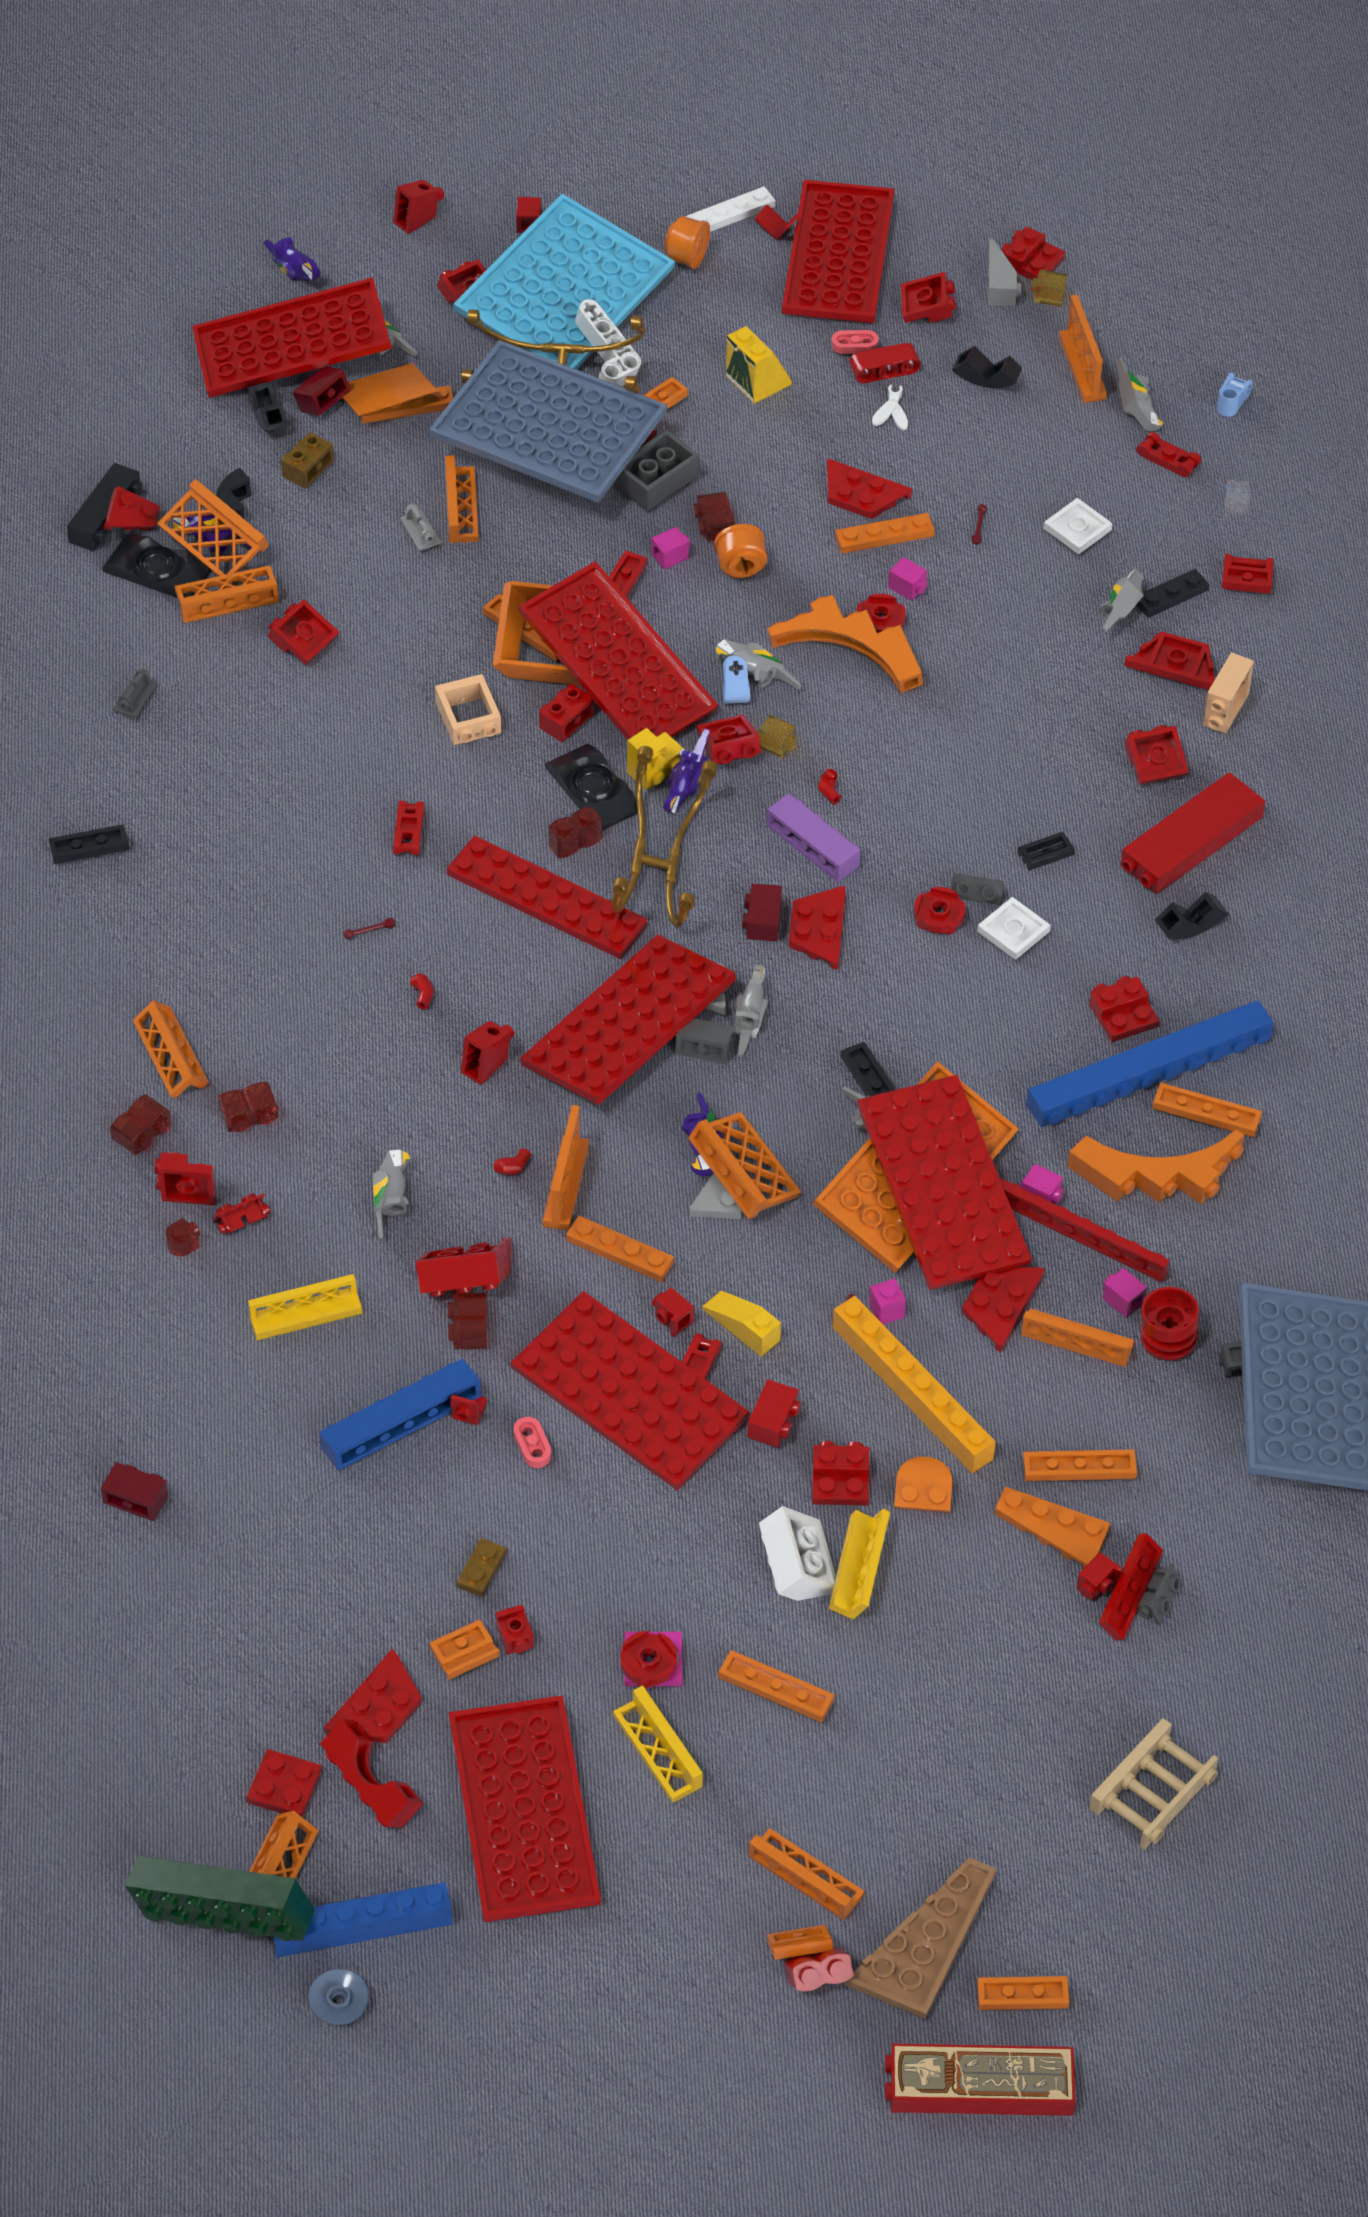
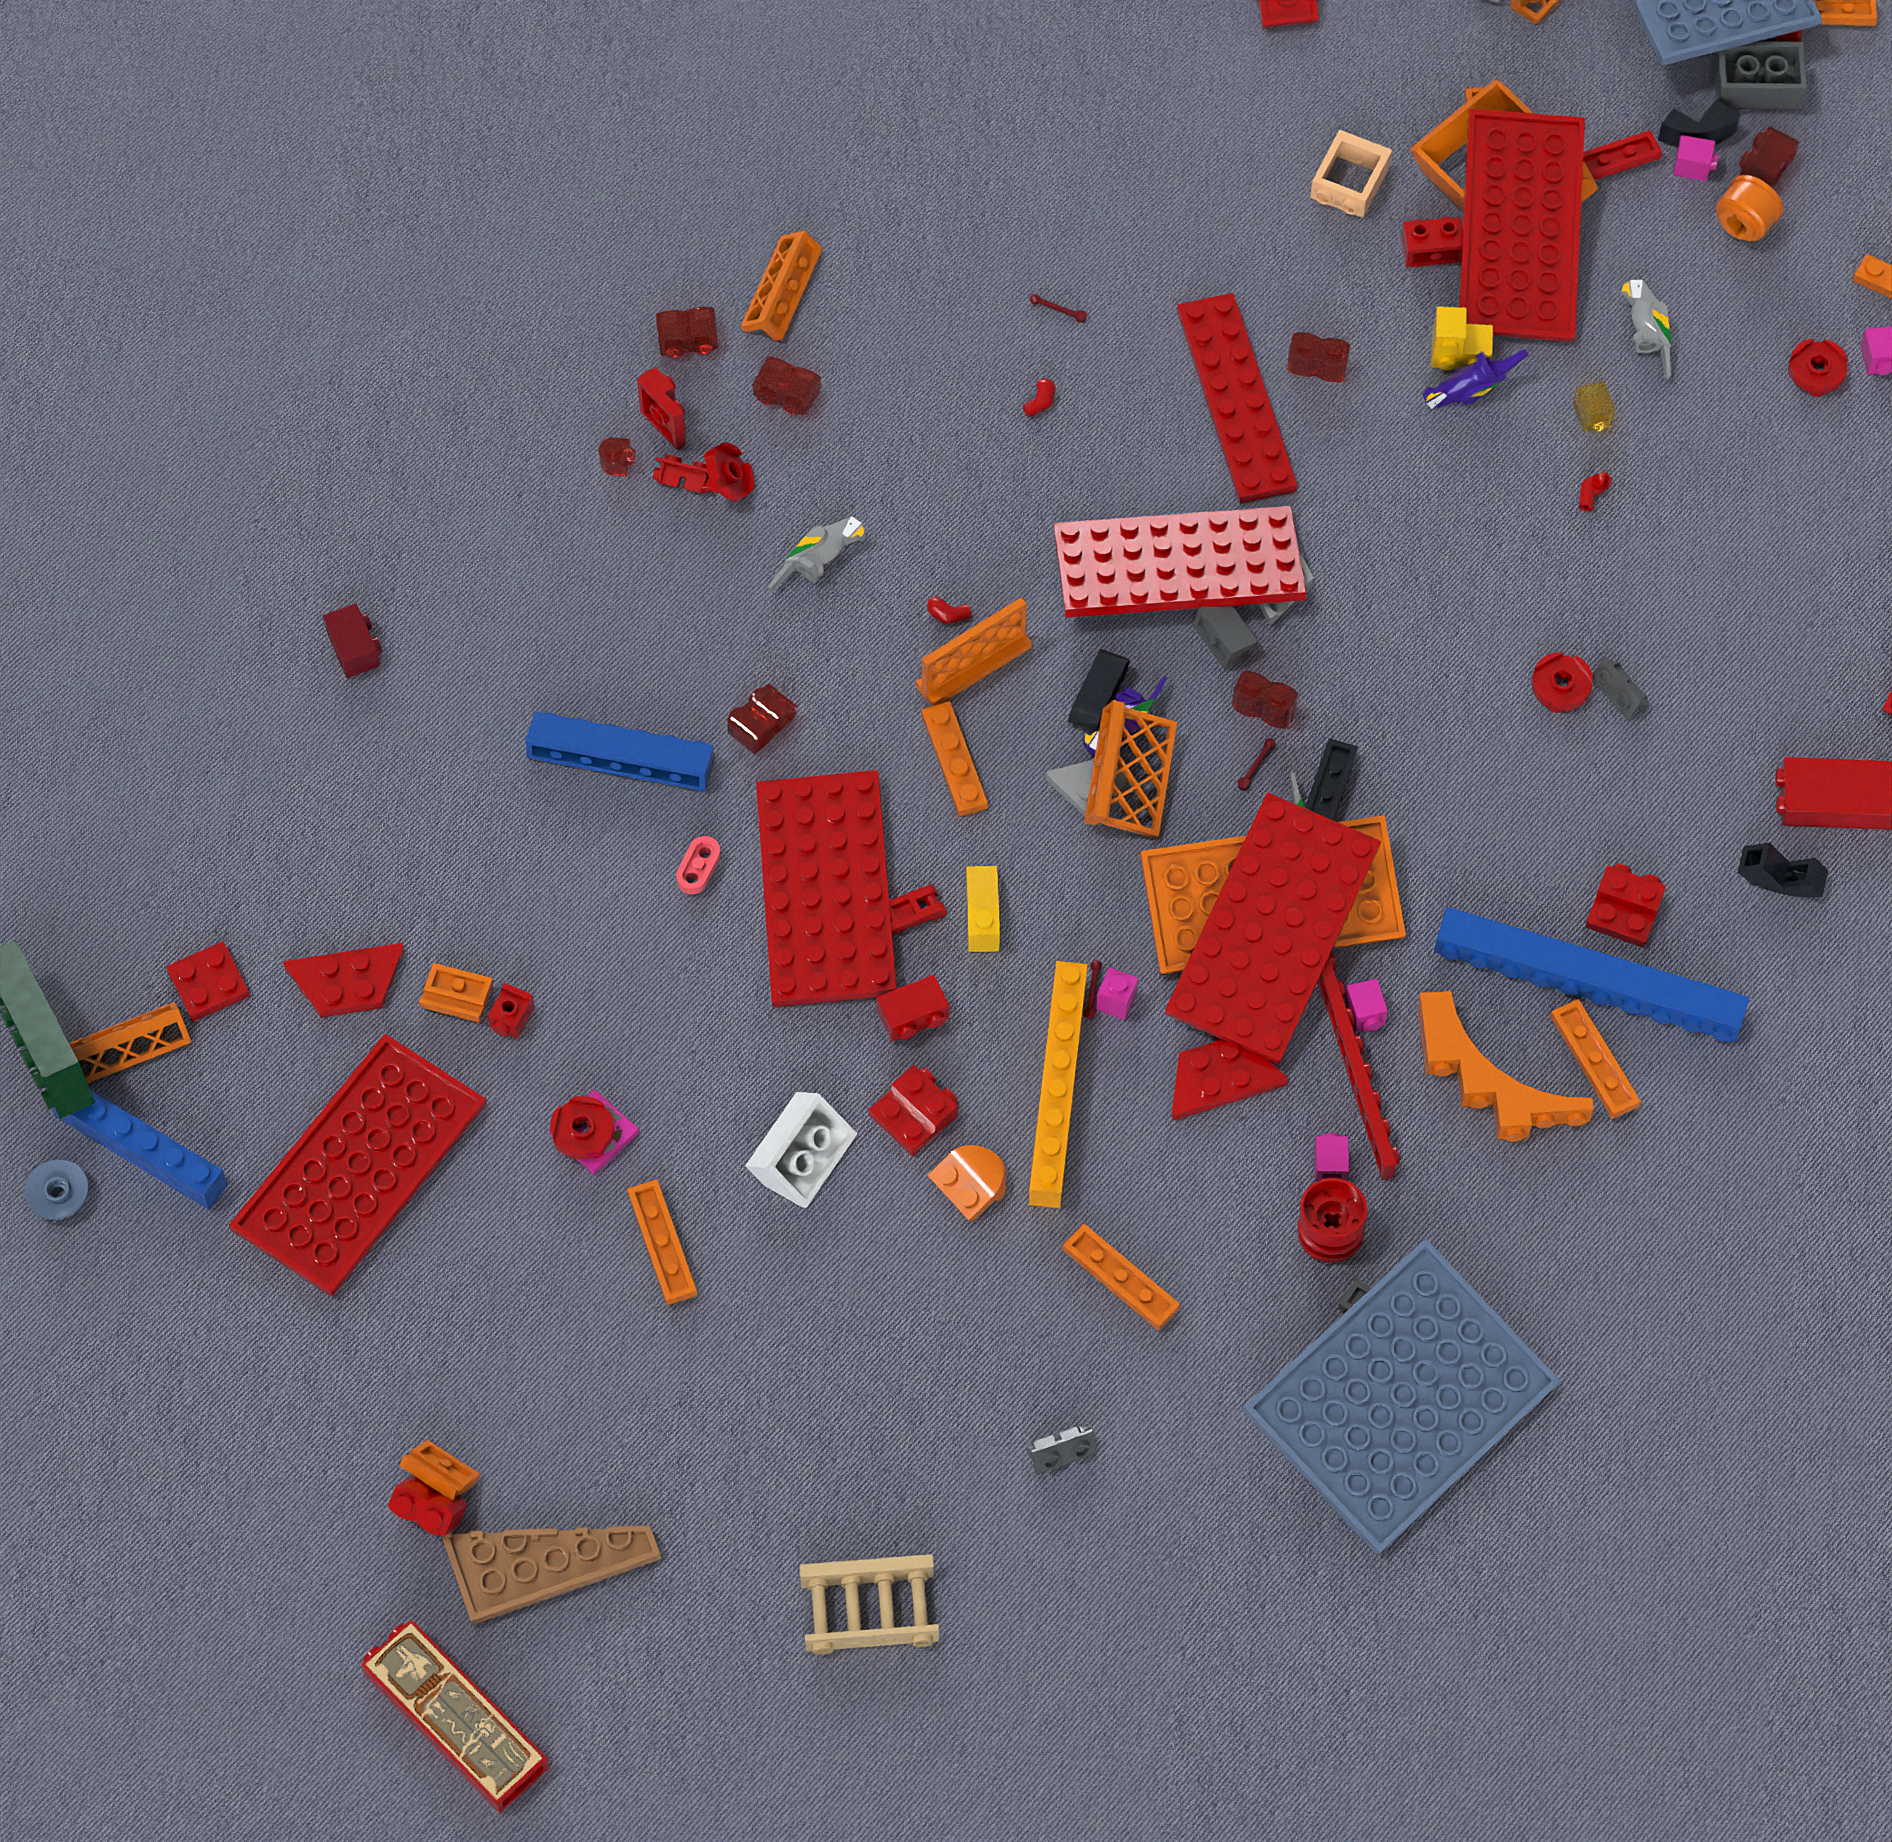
camera: 45 degrees right, 10 degrees up
black plate [49,824,129,864] -> none
yellow fence [248,1274,362,1340] -> none
red arch [320,1719,424,1828] -> none
red plate [393,800,425,856] -> none
red wedge [415,1237,511,1297] -> none
red bracket [450,1395,487,1426] -> none
pearl gold plate [457,1538,506,1598] -> none
red torso [460,1021,515,1085] -> none
black slope [545,743,638,833] -> none
pearl gold bar [611,746,718,928] -> none
yellow fence [613,1686,703,1803] -> none
red brick [652,1287,694,1337] -> none
red plate [696,714,761,764] -> none
light blue piece [723,655,750,704] -> none
light grey animal [735,964,768,1057] -> none
dark red brick [742,883,782,942] -> none
orange fence [749,1828,865,1920] -> none
orange arch [767,594,923,693] -> none
medium lavender brick [767,794,861,882] -> none
red wing [788,886,846,969] -> none
yellow fence [828,1509,890,1620] -> none
white plate [977,897,1051,960] -> none
orange plate [977,1976,1069,2010] -> none
orange wing [995,1486,1111,1568] -> none
black tile [1017,832,1075,871] -> none
orange fence [1021,1308,1135,1367] -> none
red brick [1077,1552,1122,1601] -> none
red plate [1099,1533,1163,1641] -> none
none -> red plate [704,442,755,502]
none -> black beam [1068,649,1130,732]
none -> clear red brick [1232,671,1298,729]
none -> dark red hinge [1237,738,1276,791]
none -> black brick [1658,100,1741,148]

